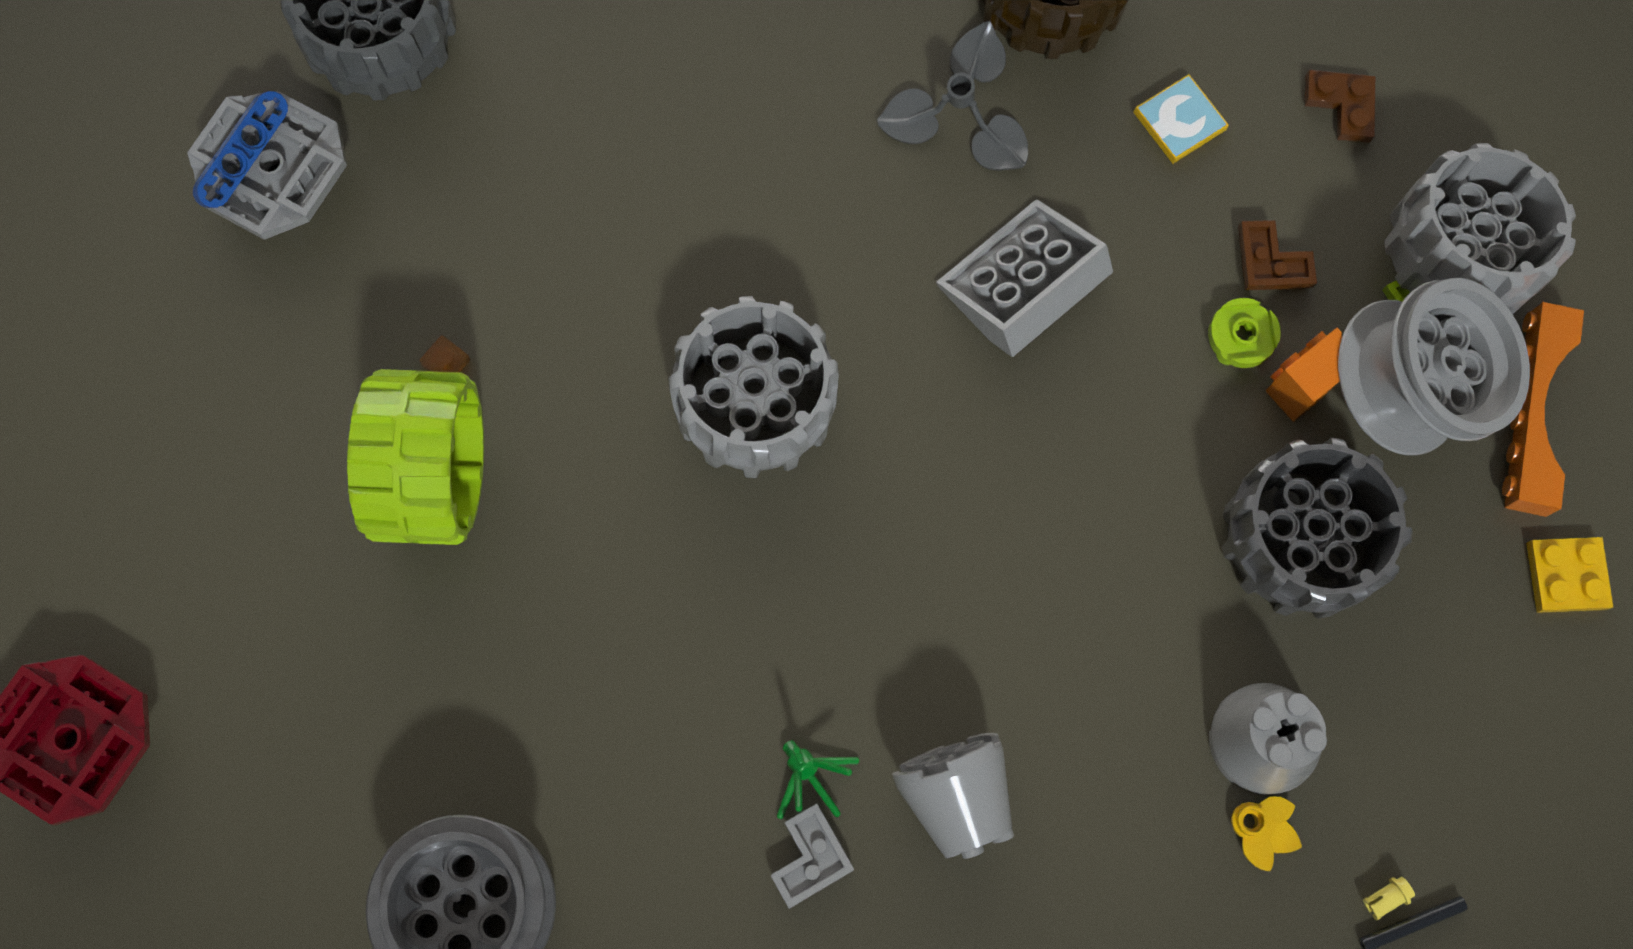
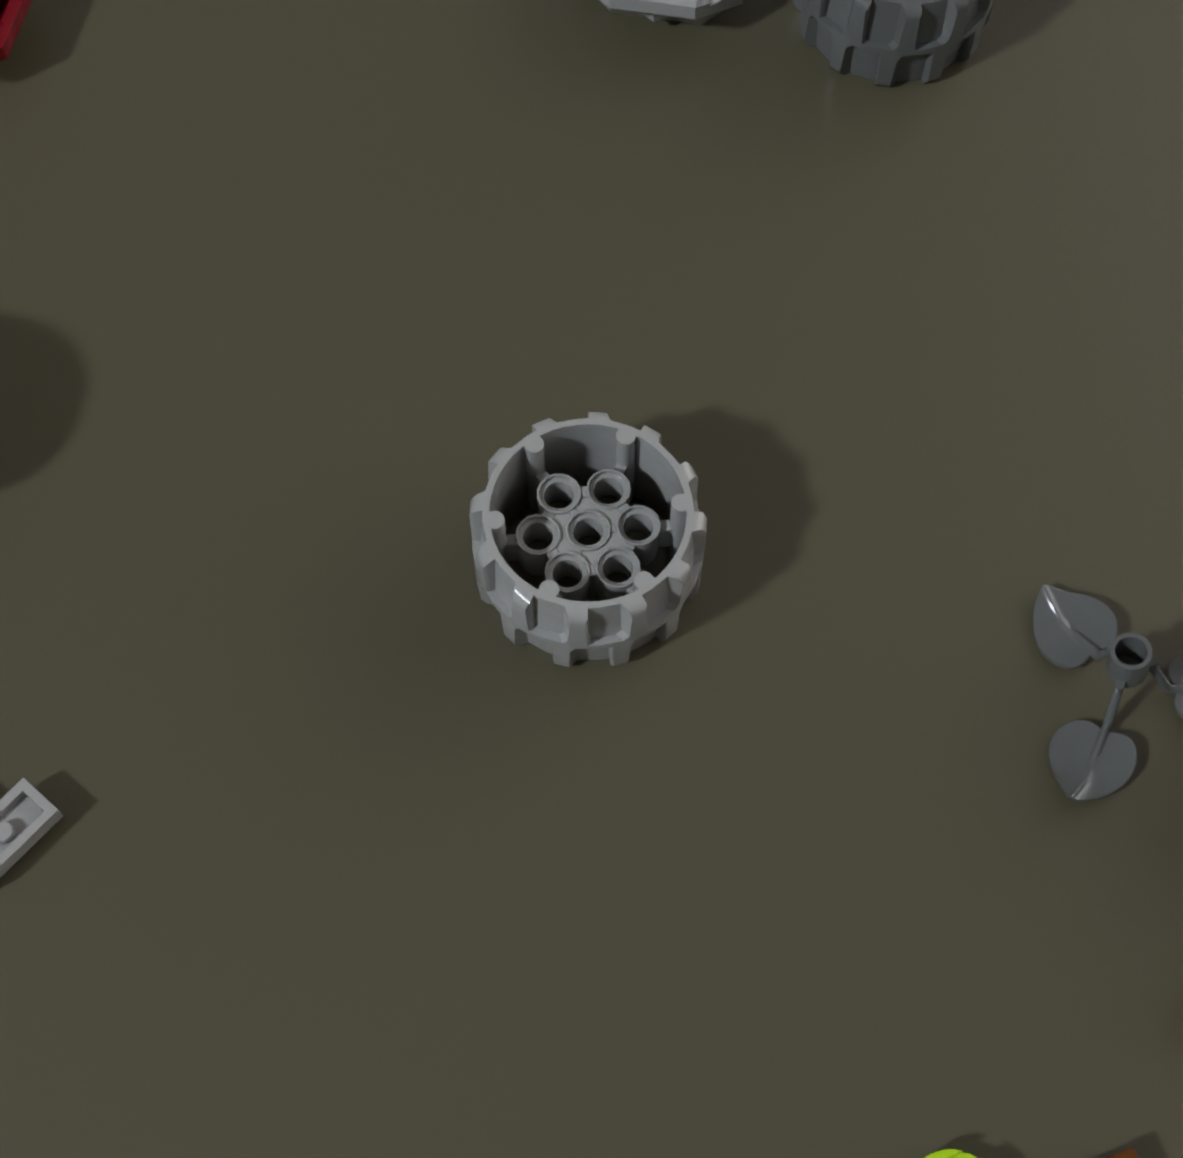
camera: 75 degrees right, 10 degrees down
lime wheel [347,369,484,545] -> none
clear orange plate [419,335,471,372] -> none
green plant [777,740,860,819] -> none
light grey cone [892,733,1014,859] -> none
light grey slope [936,199,1113,357] -> none

